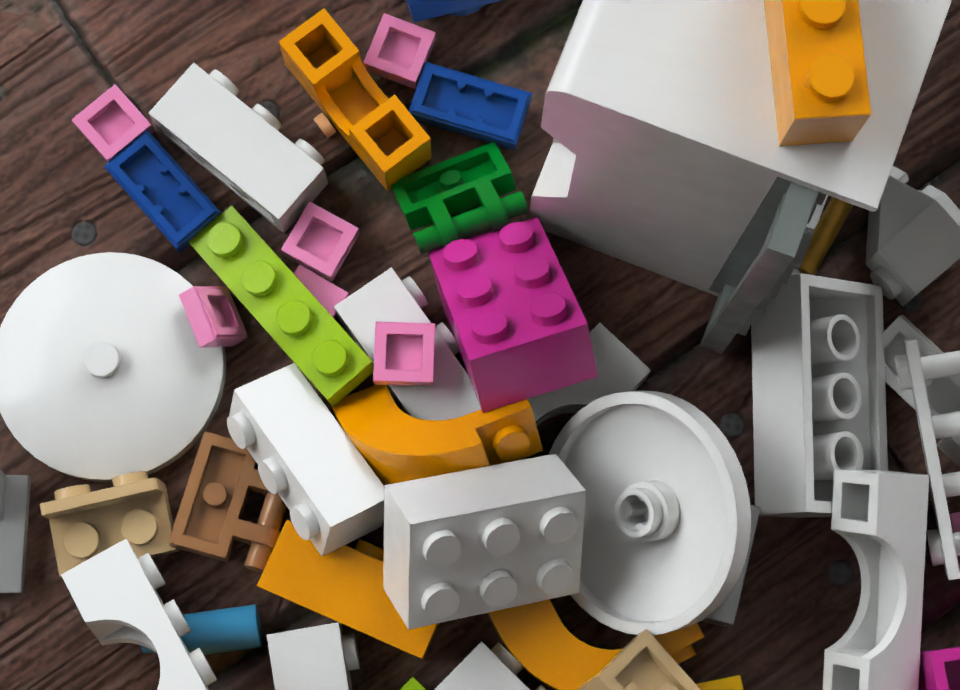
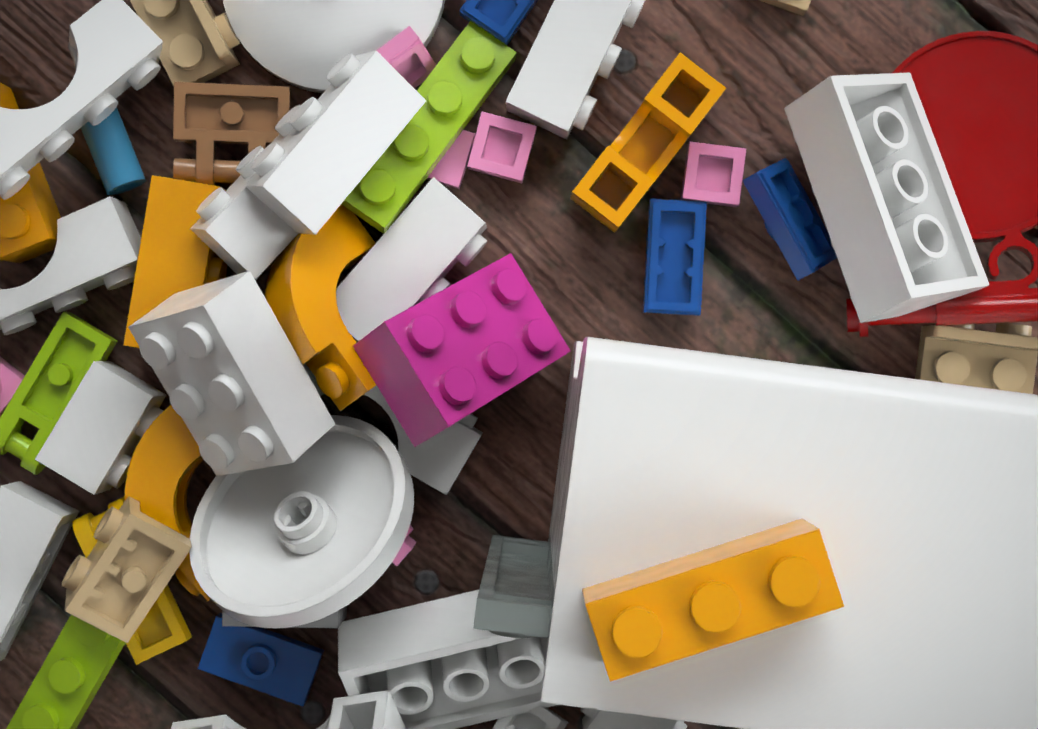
camera: 80 degrees right, 10 degrees up
light nougat piece [313,113,336,139] -> none
bright pink plate [373,322,436,386] -> none
green plate [391,141,529,255] -> none
none -> blue plate [198,613,324,706]
none -> white brick [245,51,426,235]

